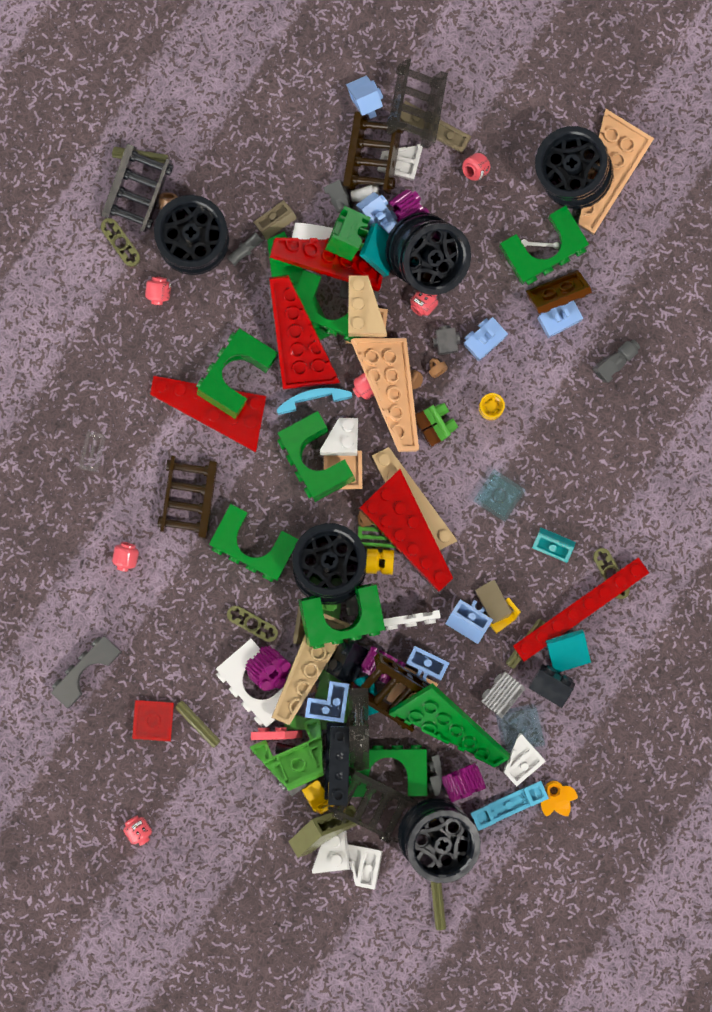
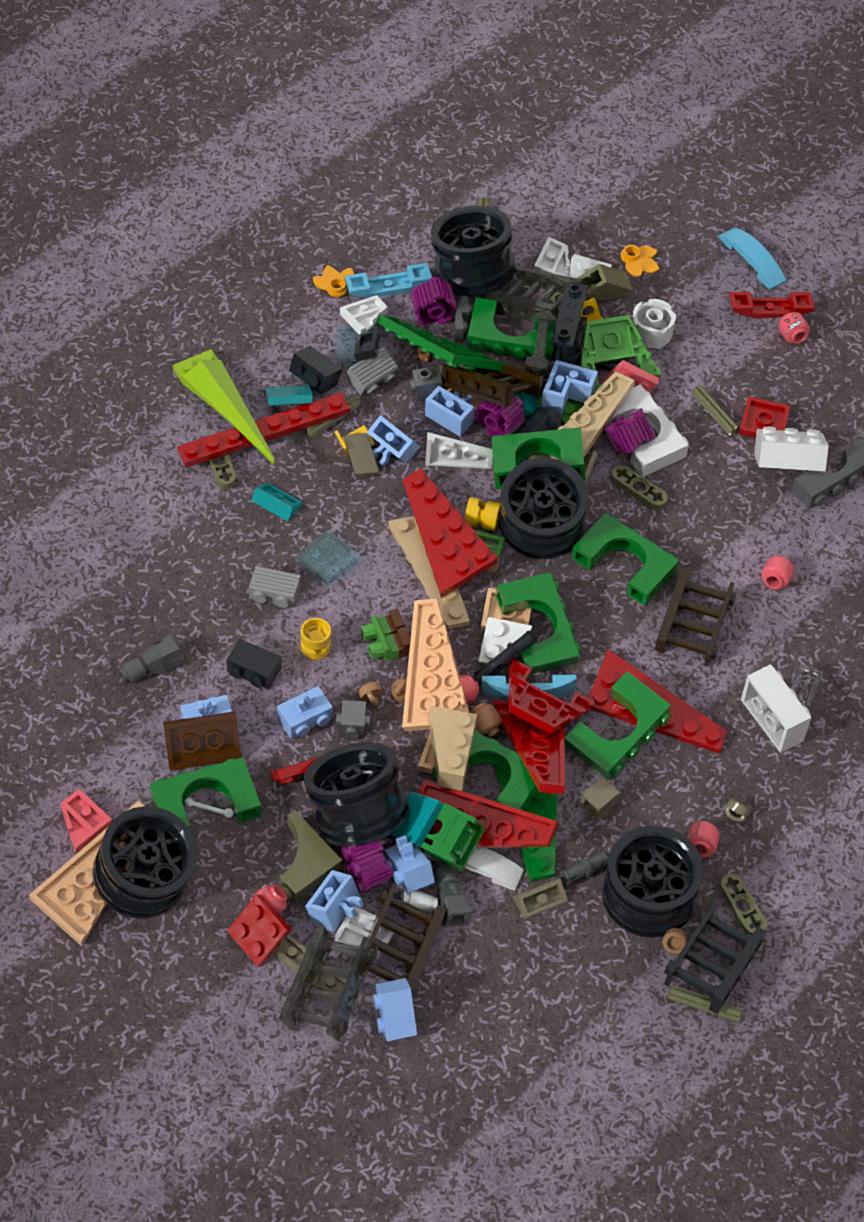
camera: 170 degrees left, 30 degrees down
none -> coral wing [60,789,112,853]
none -> lime plate [173,349,275,464]
none -> black brick [226,639,282,689]
none -> red plate [227,894,292,967]
none -> light grey brick [249,566,301,608]
none -> red plate [270,757,319,784]
none -> olive arch [280,810,342,904]
none -> light blue brick [305,870,364,932]
none -> black tile [354,330,380,362]
none -> flat silver brick [409,365,443,401]
none -> nougat head [469,702,502,739]
none -> black pin [474,630,537,684]
none -> red wing [508,659,595,734]
none -> dark tan brick [580,777,620,820]
none -> light orange plate [621,245,659,277]
none -> white brick [632,299,676,349]
none -> medium azure slope [718,228,786,290]
none -> dark tan tile [725,797,752,823]
none -> red slope [729,292,815,319]
none -> white brick [741,664,811,753]
none -> white brick [754,427,829,471]

